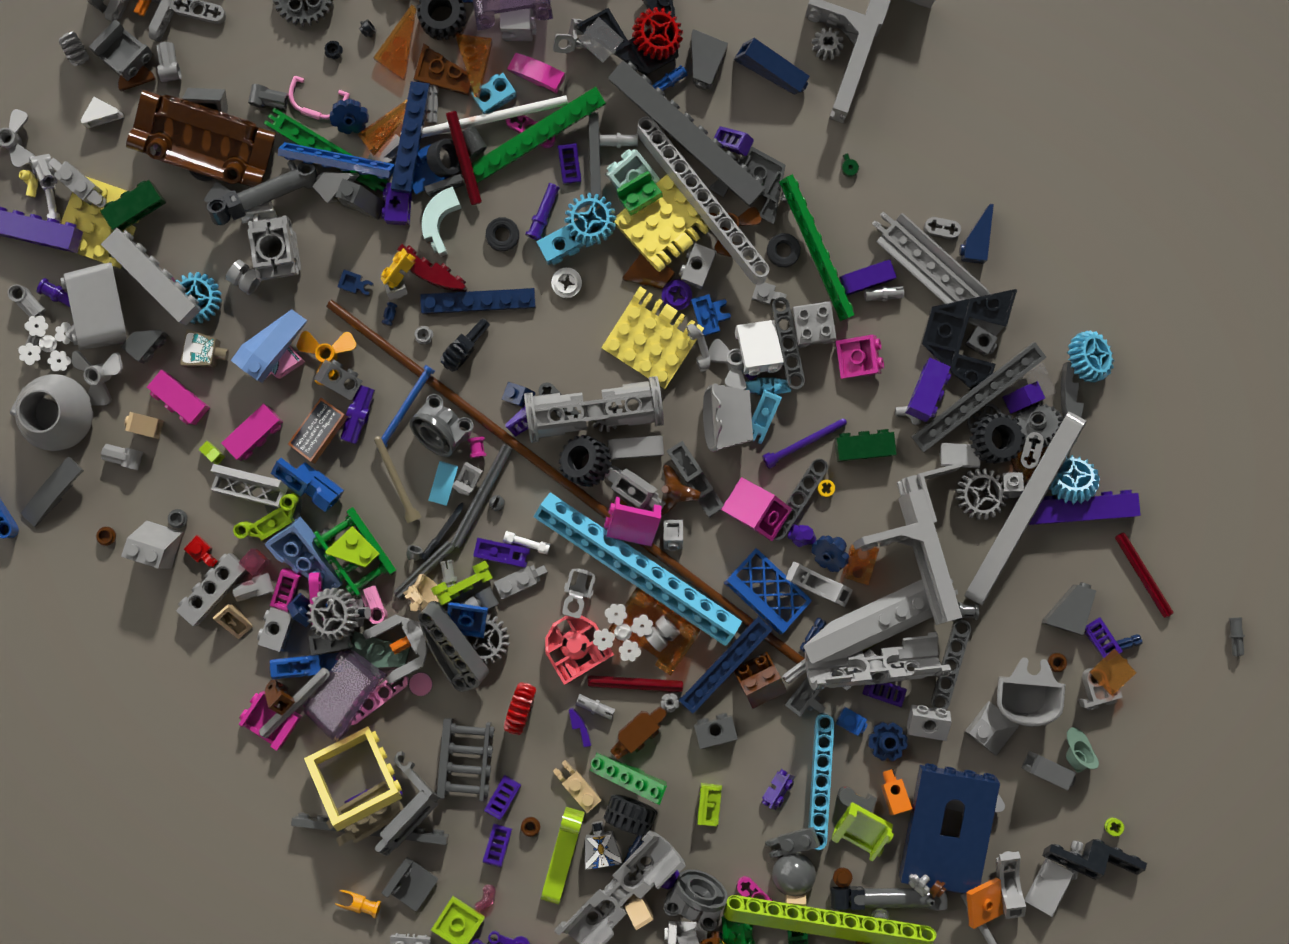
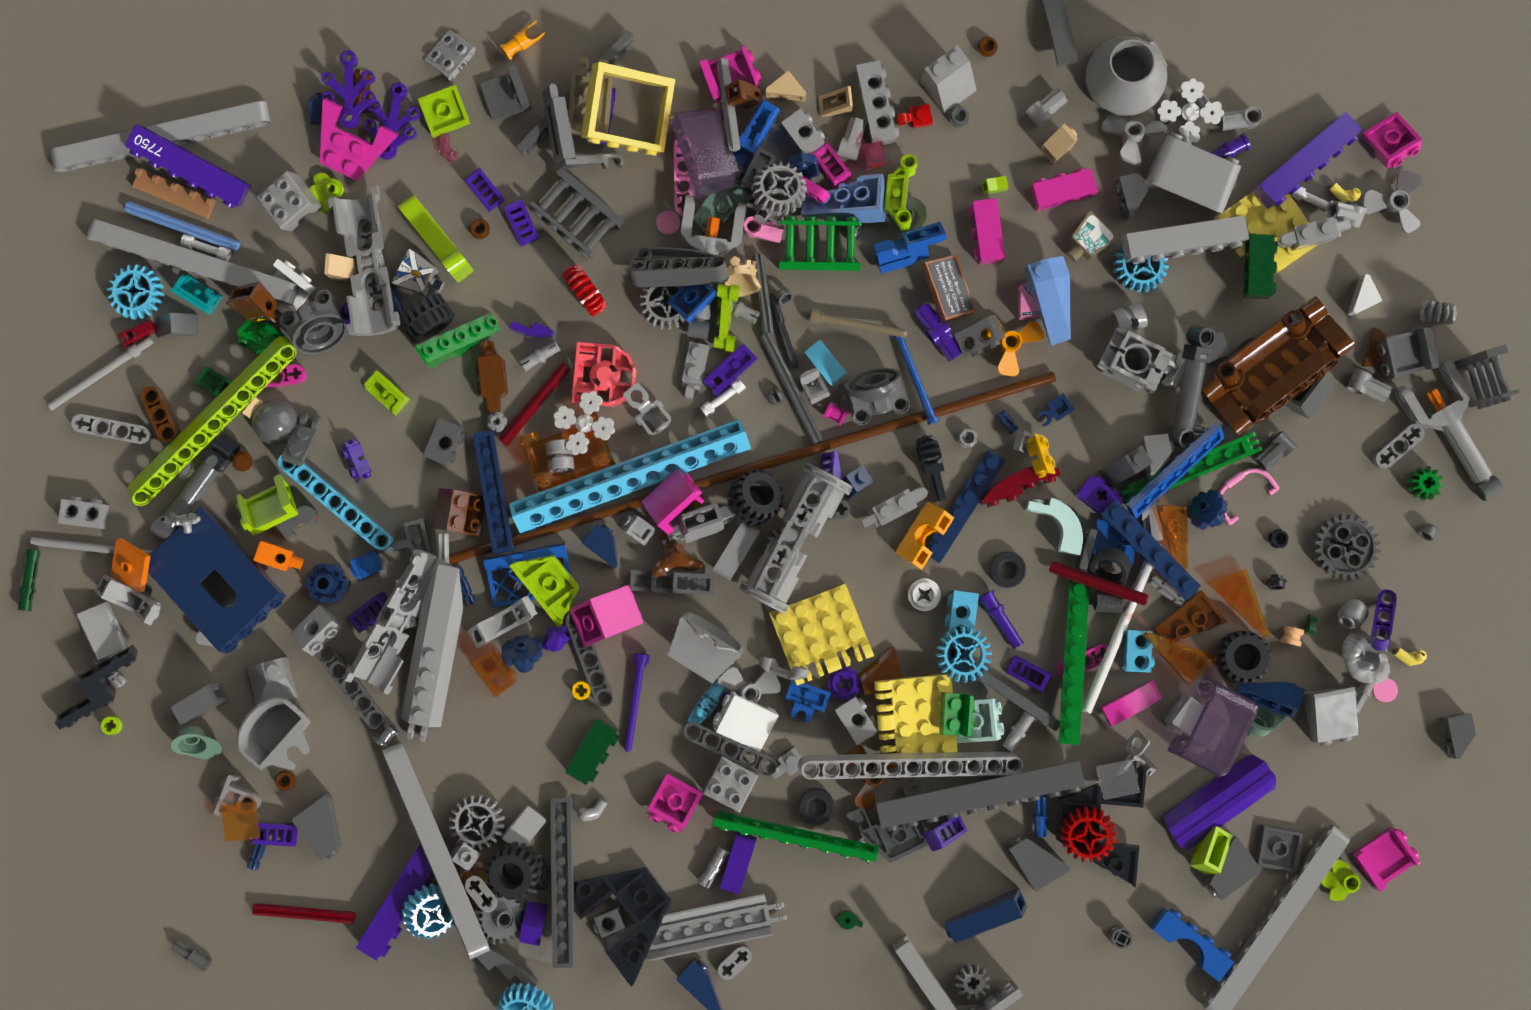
camera: 120 degrees right, 0 degrees up
light grey fence [211,464,288,508] -> none
lime wing [325,526,380,568] -> none
tan hinge [553,760,602,813] -> none
medium azure hinge [752,390,782,444] -> none
light grey piece [853,463,963,625] -> none
dark purple brick [905,358,951,422] -> none
reddish brown plate [929,880,946,899] -> none
none -> lime wing [510,555,580,627]
none -> dark blue slope [582,524,619,569]
none -> tan slope [766,70,806,102]
none -> light grey hinge [860,487,928,528]
none -> light orange arch [895,501,954,570]

